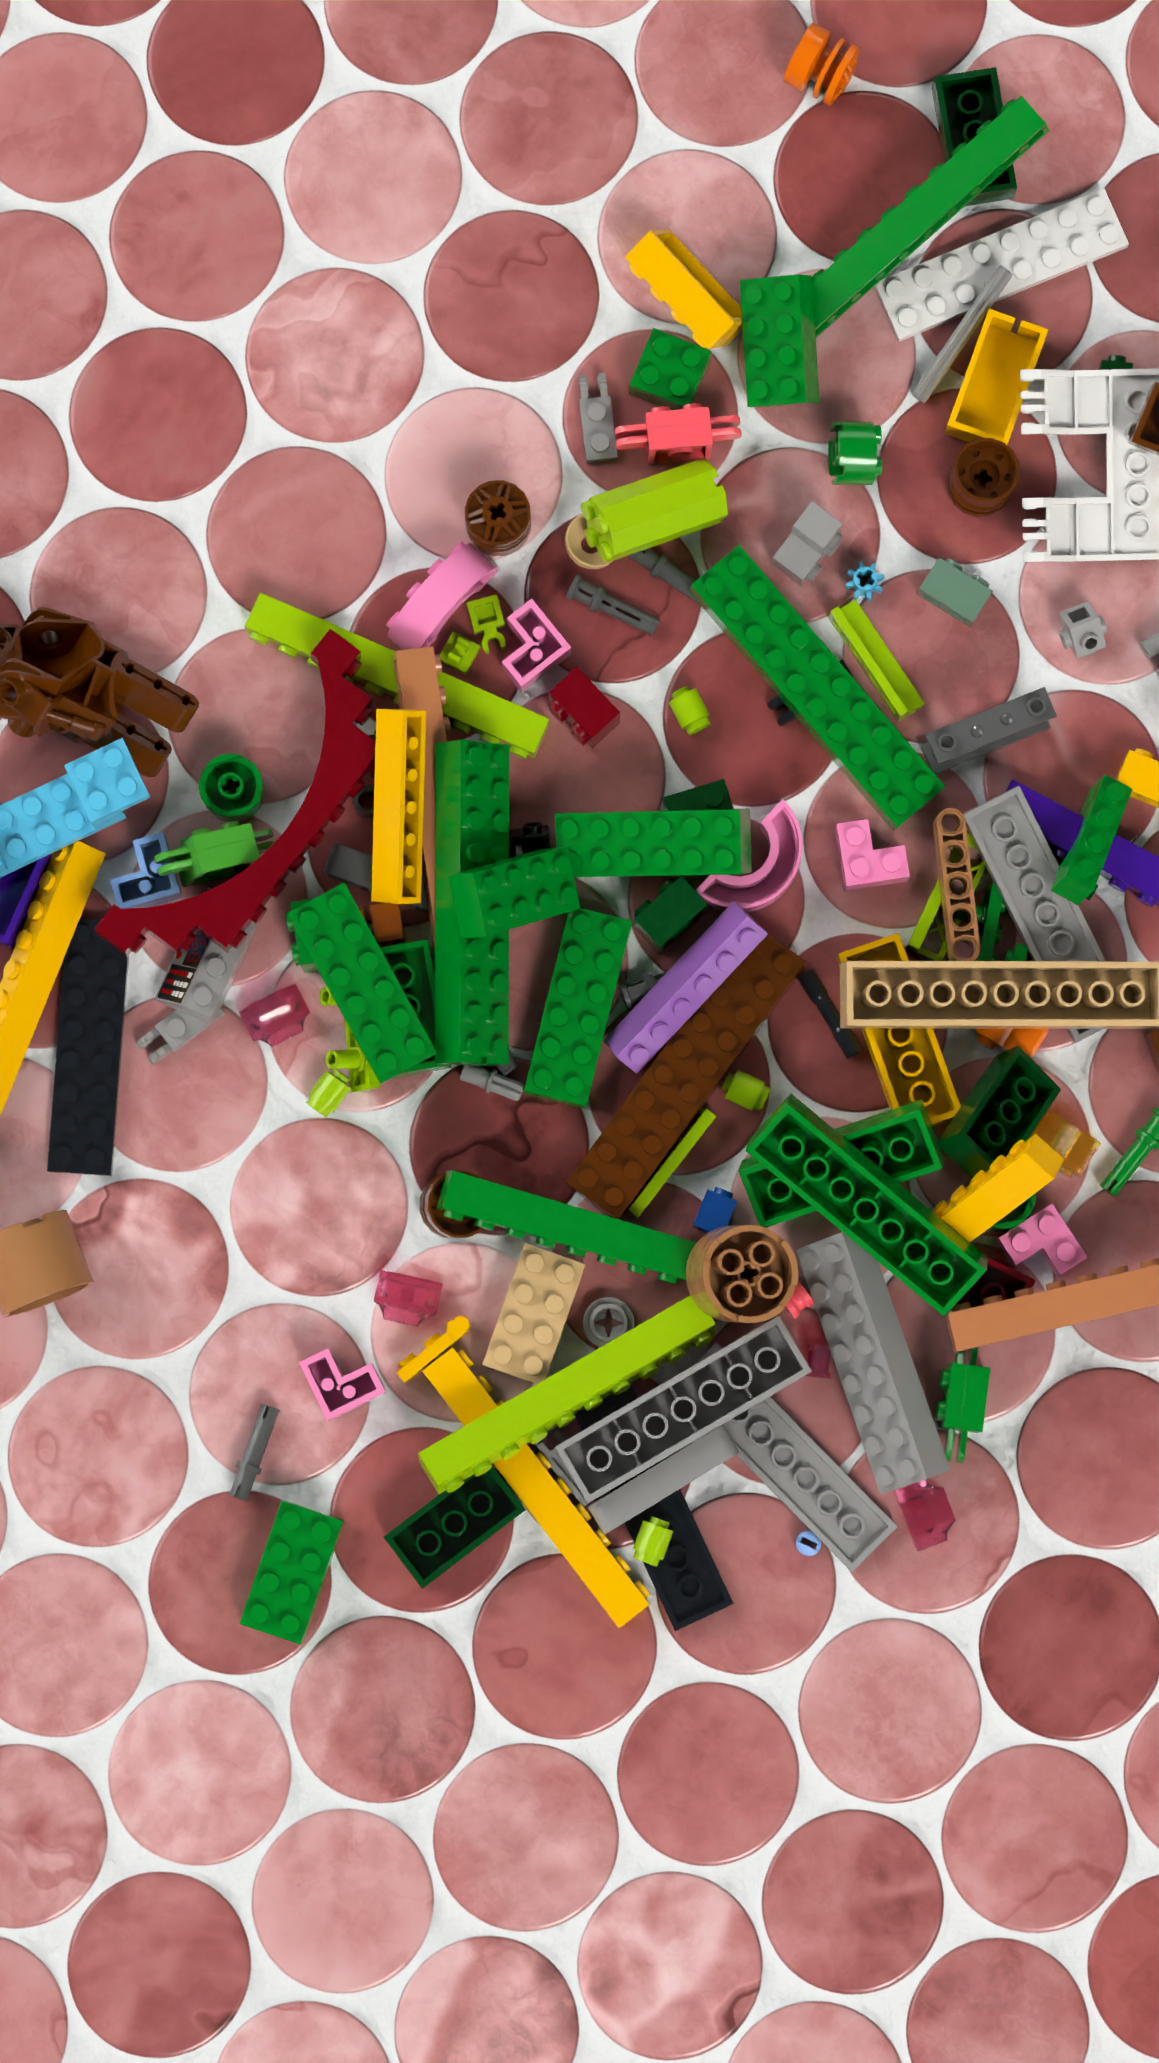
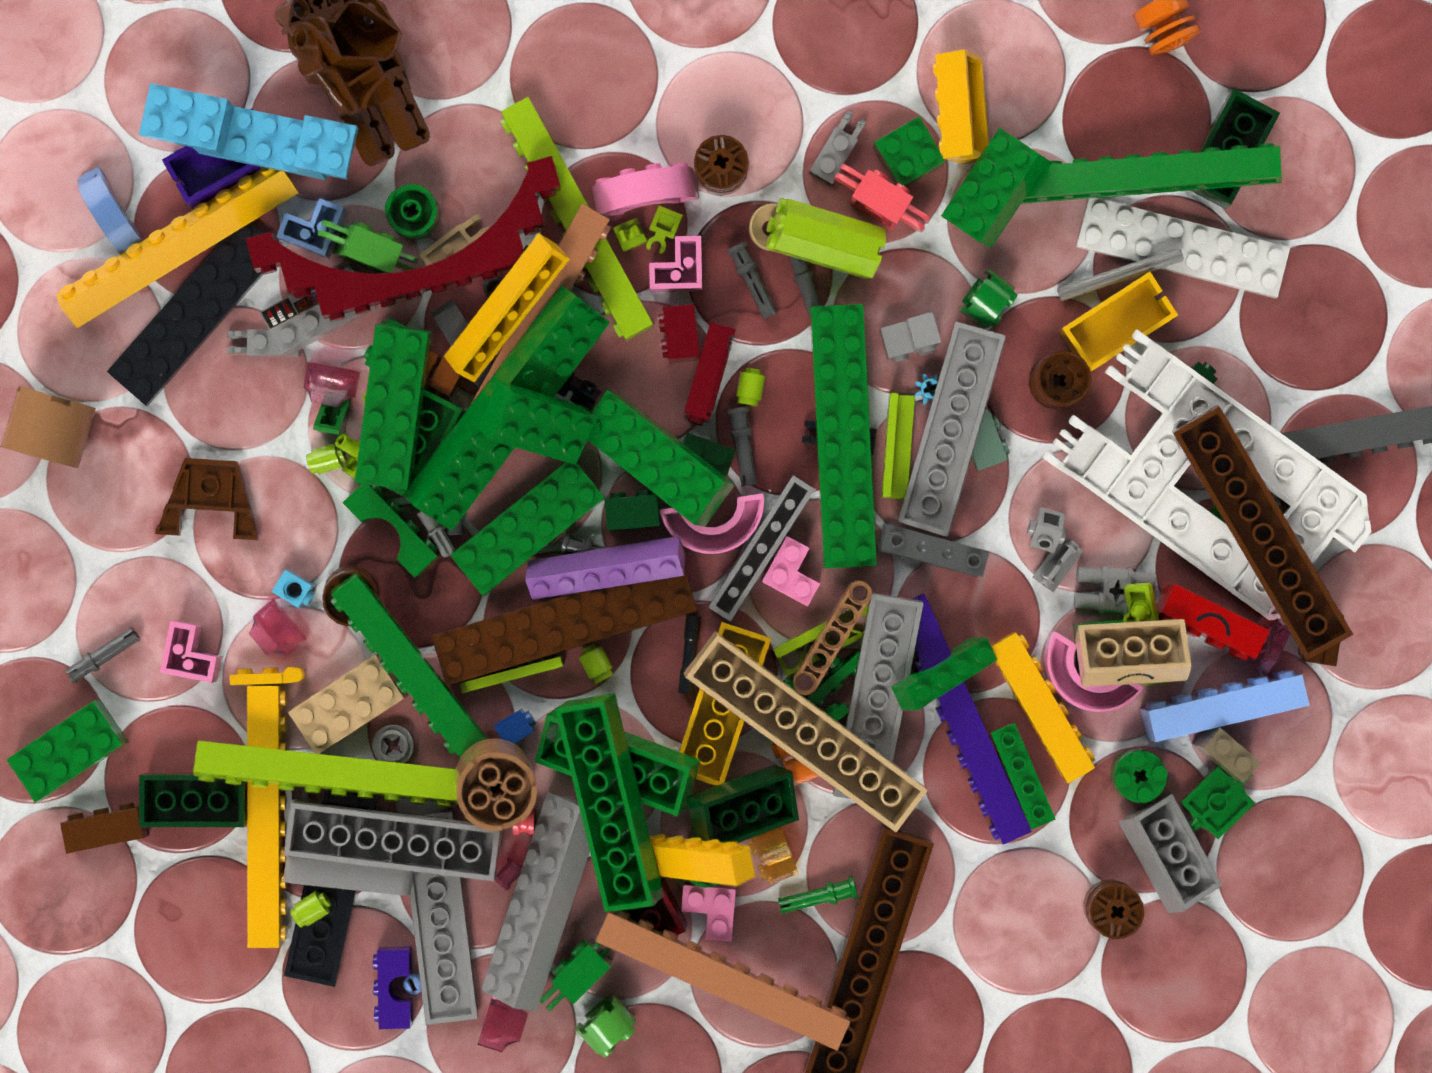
camera: 40 degrees right, 5 degrees up
none -> reddish brown brick [60,802,149,854]
none -> reddish brown wing [155,458,258,540]
none -> medium azure brick [271,570,315,608]
none -> green slope [313,392,351,435]
none -> green arch [342,484,440,578]
none -> dark purple arch [373,946,413,1029]
none -> tan hinge [419,214,489,265]
none -> bright green brick [576,995,636,1057]
none -> dark red door [684,322,736,426]
none -> light grey brick [708,475,815,622]
none -> dark grey pin [727,407,757,486]
none -> light grey plate [898,321,1007,537]
none -> light grey hinge [1032,537,1084,592]

